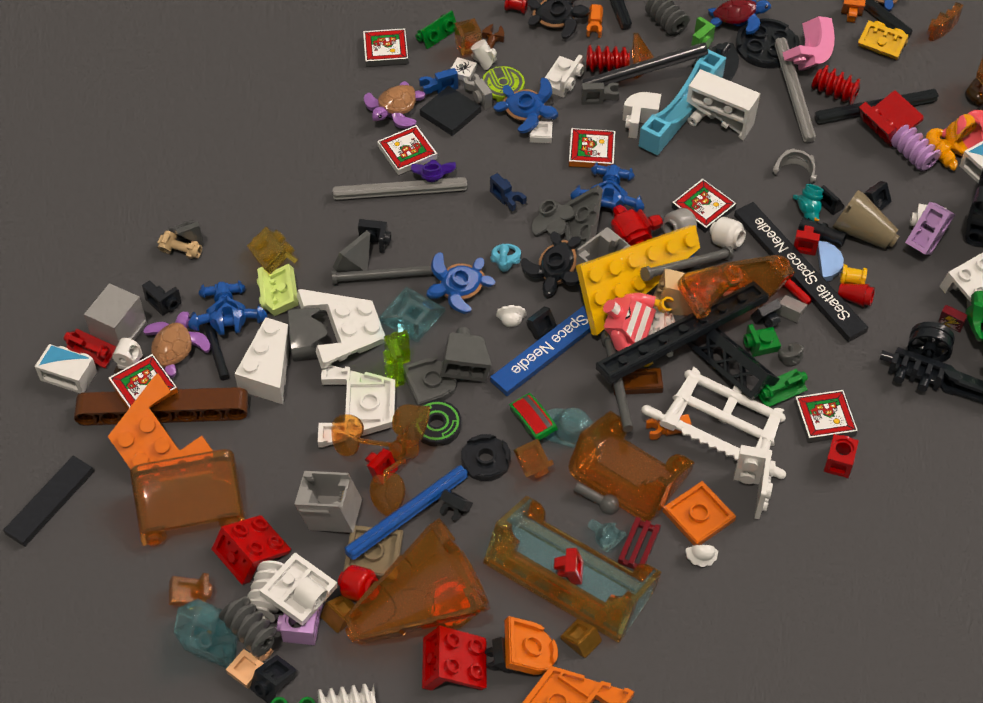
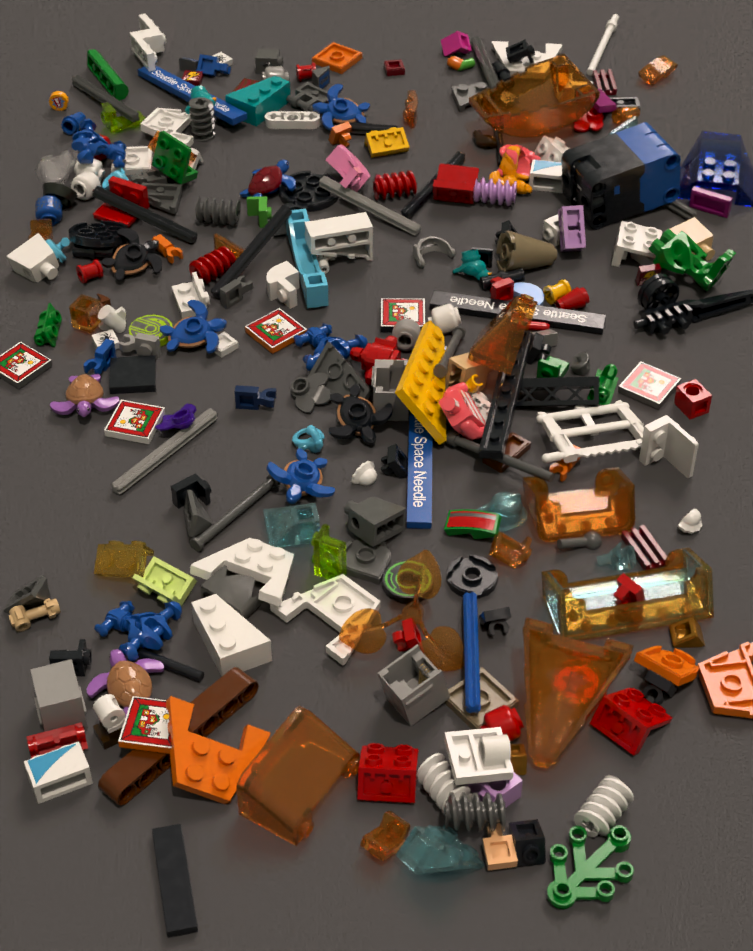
camera: 45 degrees left, 10 degrees down
orange tile [662,481,736,545] -> none

